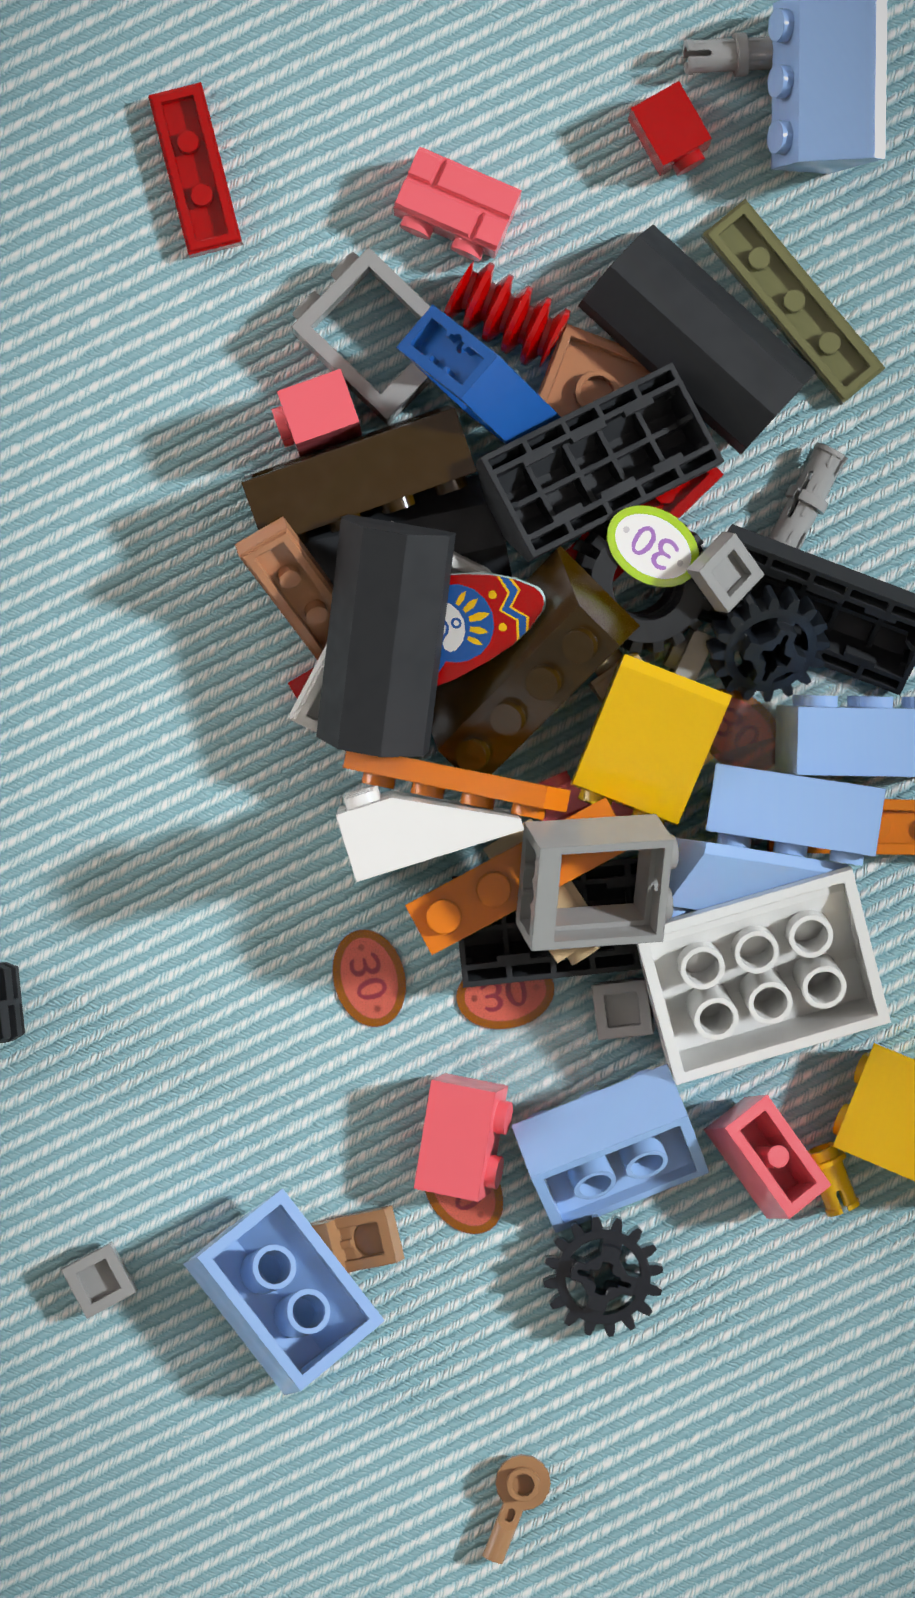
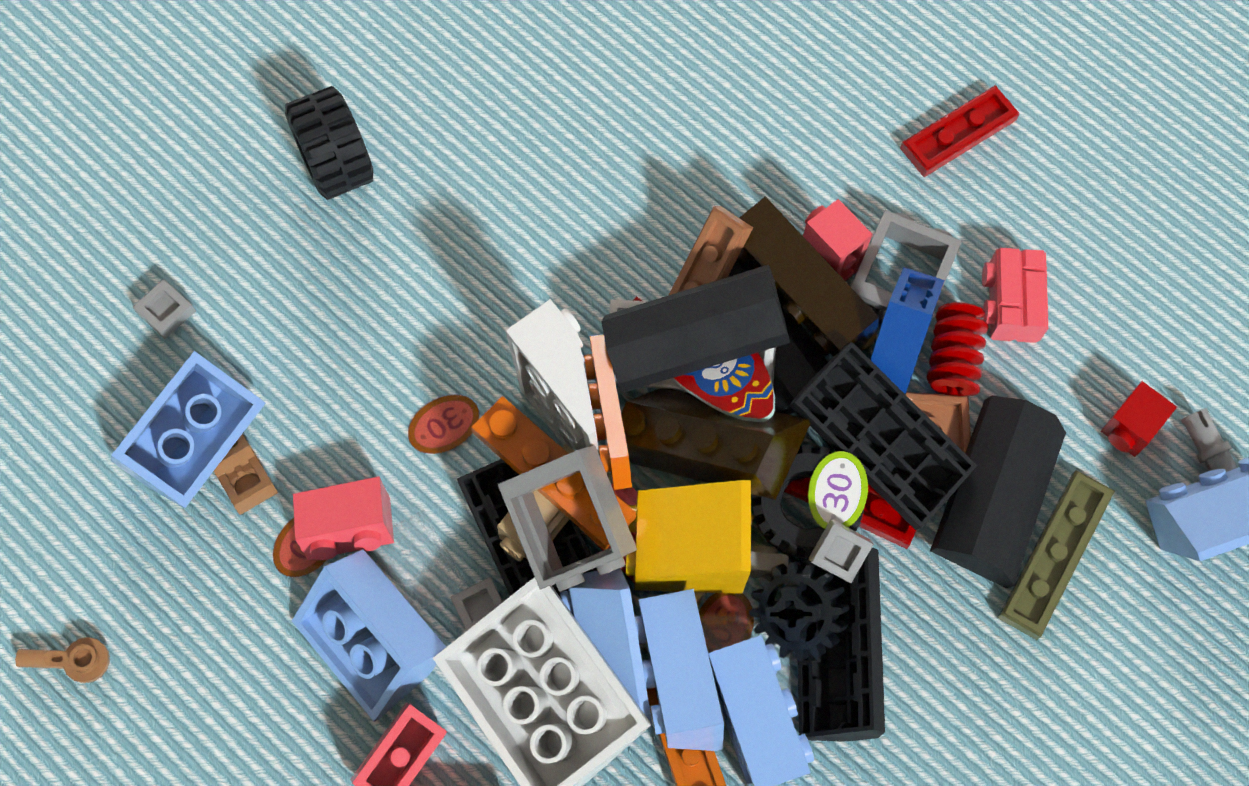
camera: 70 degrees right, 20 degrees down
clear red sticker [456,979,554,1029] -> none
black gear [543,1214,663,1337] -> none
light grey pin [768,442,848,549] -> none

